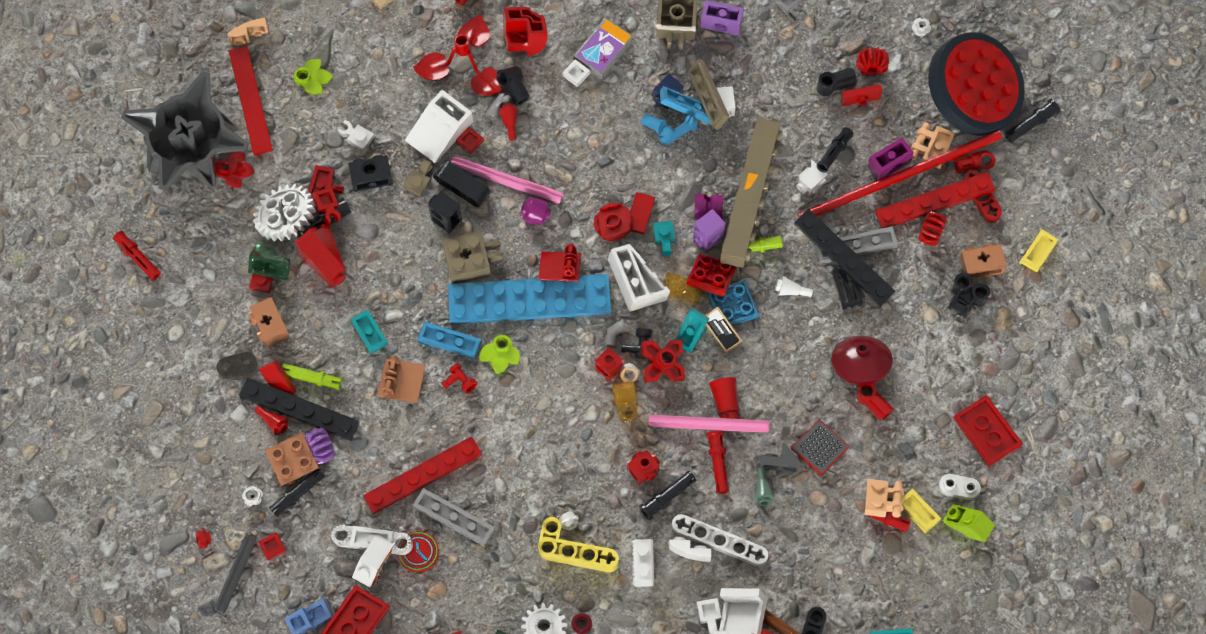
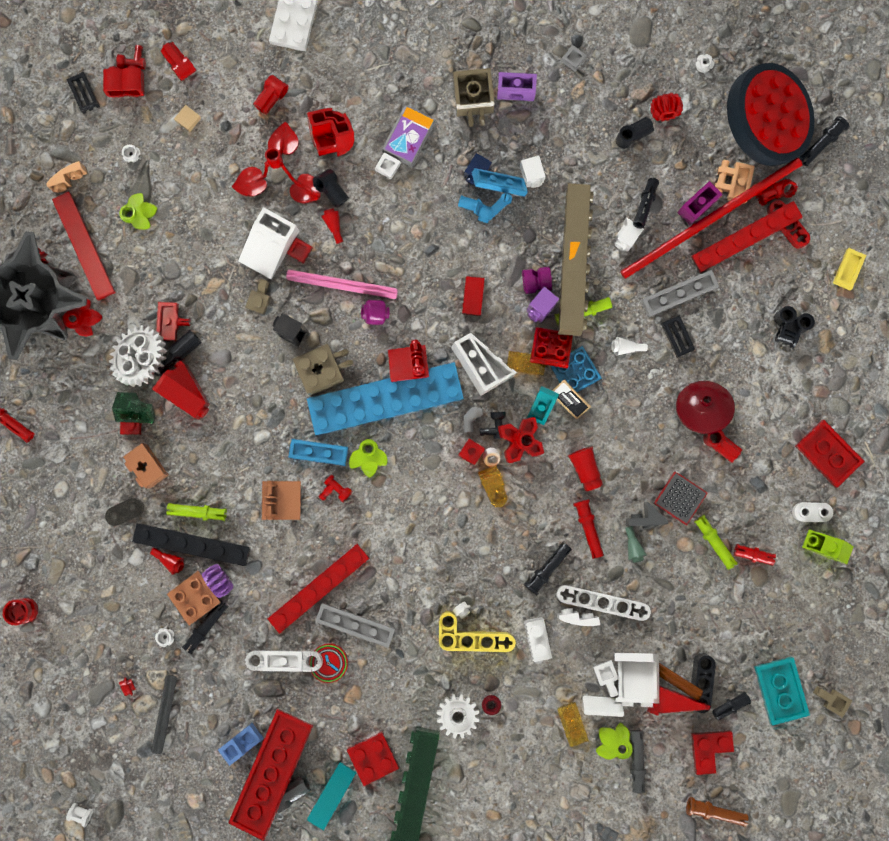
camera: 10 degrees left, 15 degrees up
red tile [258,532,286,561] -> none
red tile [259,360,297,395] -> none
red plate [312,187,341,225] -> none
white plate [338,120,375,152] -> none
black brick [348,155,393,192] -> none
teal plate [350,310,388,354] -> none
white slope [352,535,394,587] -> none
black beam [433,161,491,208] -> none
light grey arm [487,93,511,120] -> none
red tile [593,203,633,241] -> none
red brick [627,450,660,486] -> none
bright pink axle [648,415,770,433] -> none
teal plate [653,221,675,256] -> none
dark tan tile [688,59,730,130] -> none
black plate [794,208,896,307] -> none
red plate [841,84,882,106] -> none
light nougat plate [864,479,904,517] -> none
light yellow tile [902,489,941,534] -> none
red gear [918,211,947,246] -> none
nougat brick [959,243,1007,279] -> none
none -> red wheel [2,598,38,625]
none -> white plate [122,144,140,163]
none -> lime pin [694,515,738,570]

